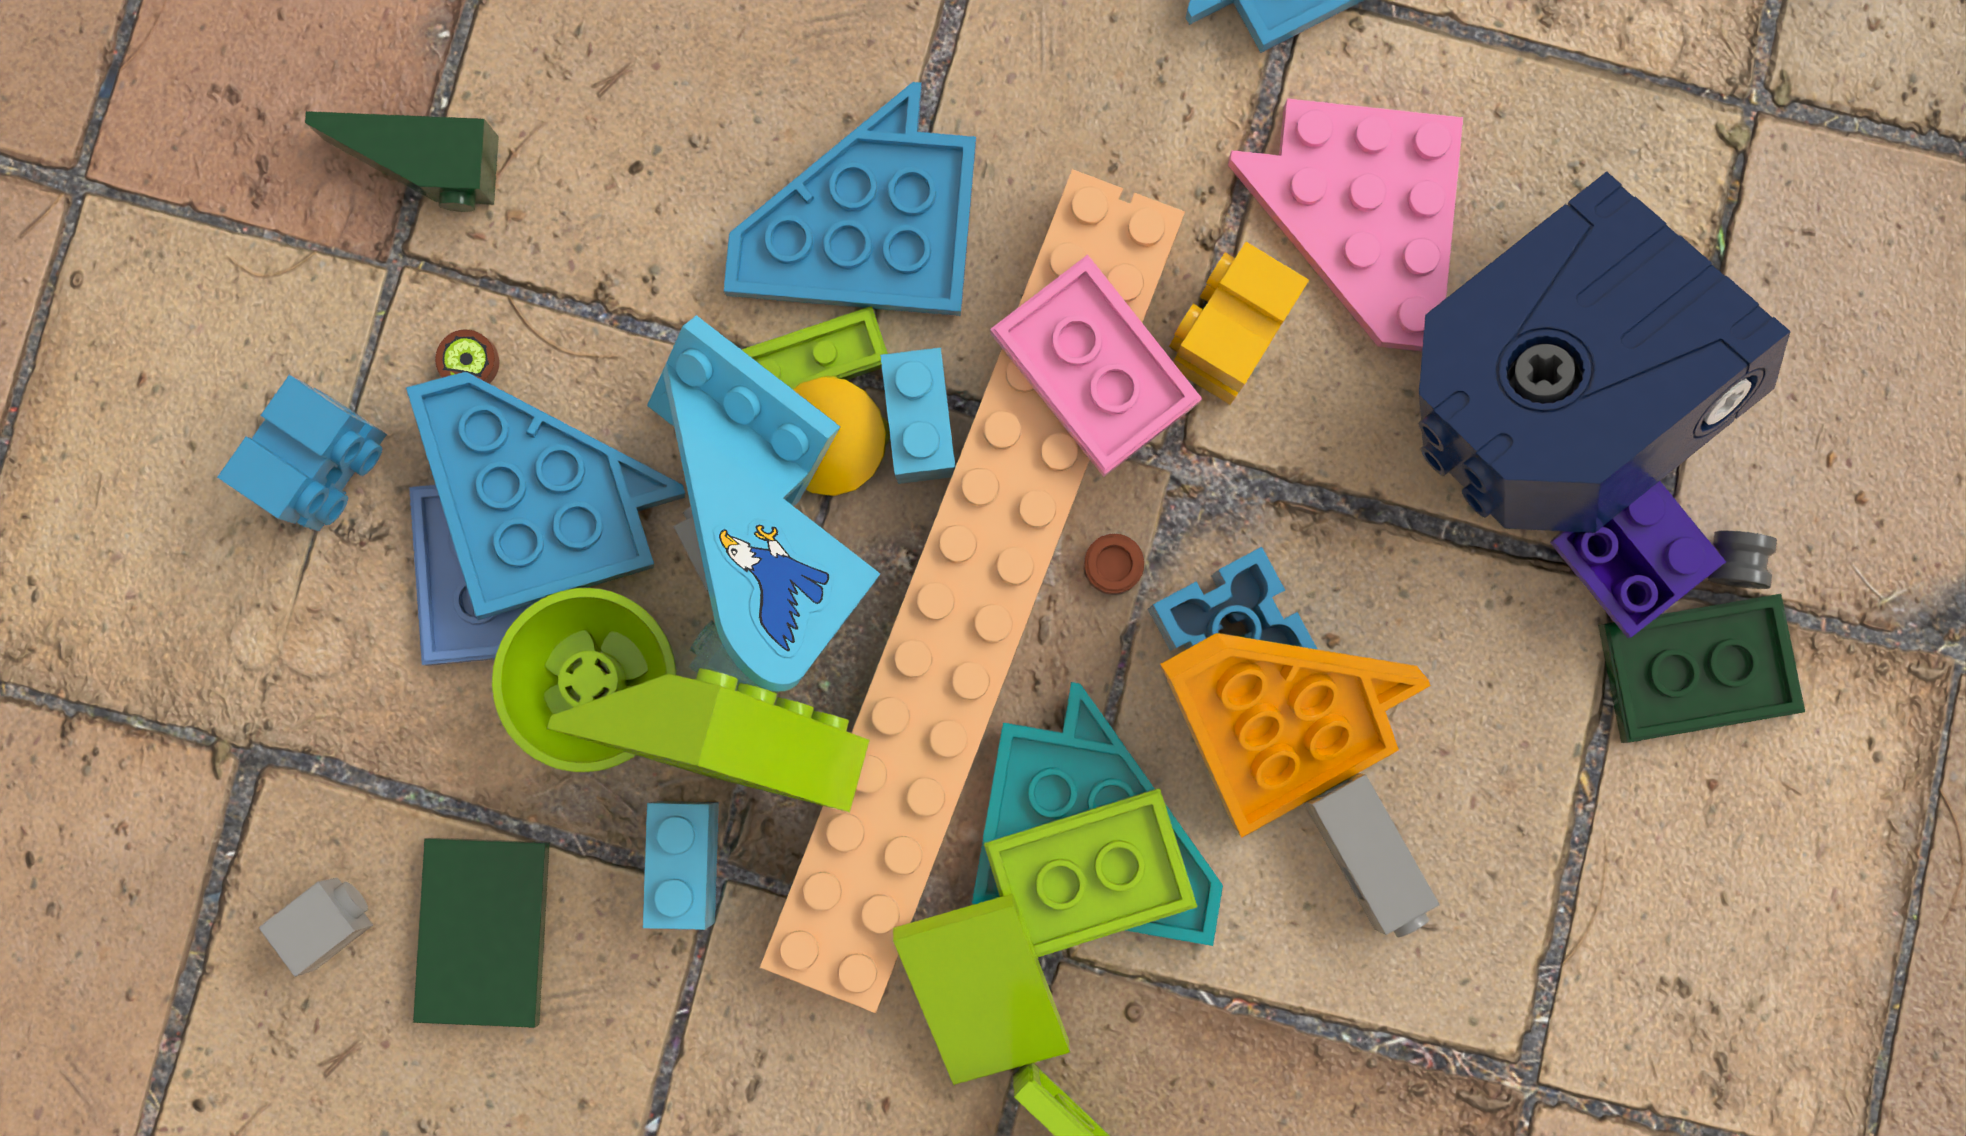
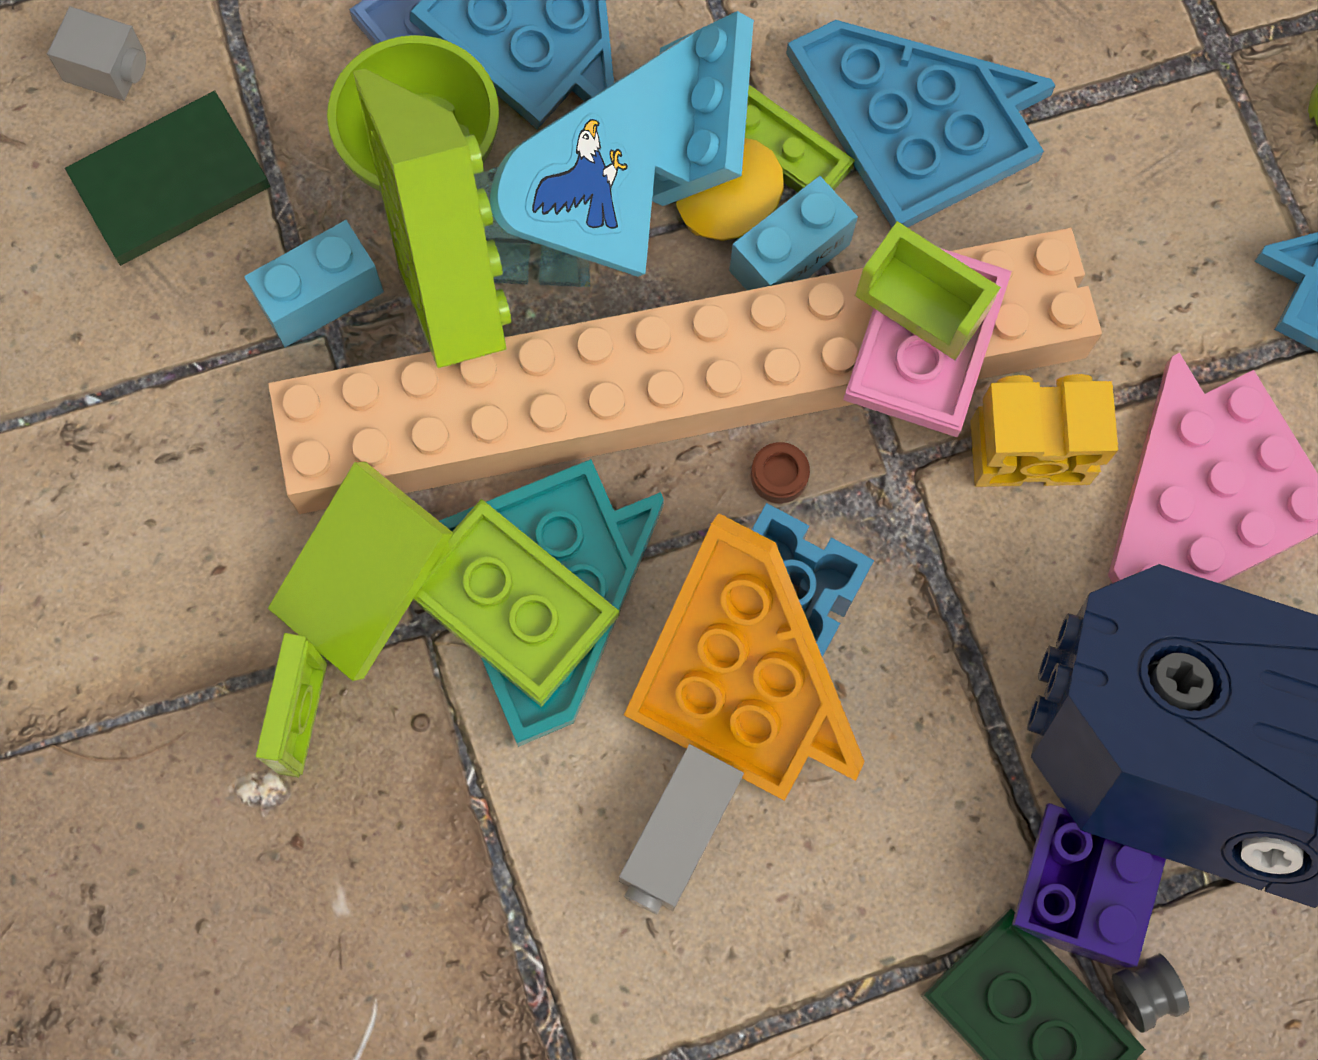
camera: 50 degrees right, 10 degrees down
none -> lime panel [855,221,1001,361]

